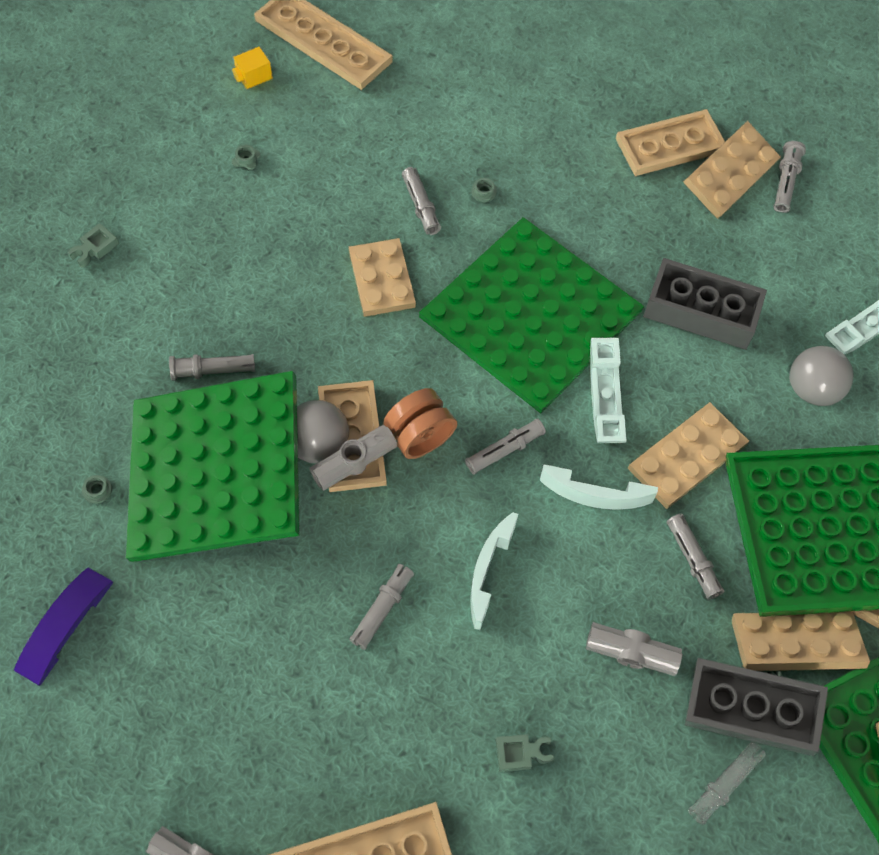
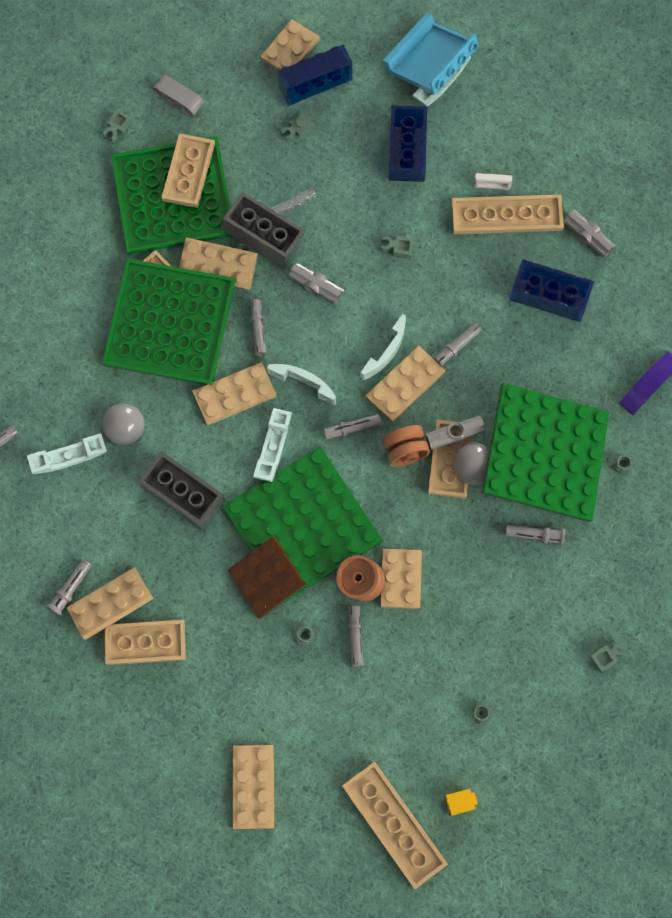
camera: 160 degrees left, 10 degrees up
none -> reddish brown plate [227,536,307,619]
none -> tan plate [233,745,274,829]
none -> nougat wheel [336,555,385,602]
none -> tan plate [366,346,446,423]
none -> clear blue brick [509,259,594,322]

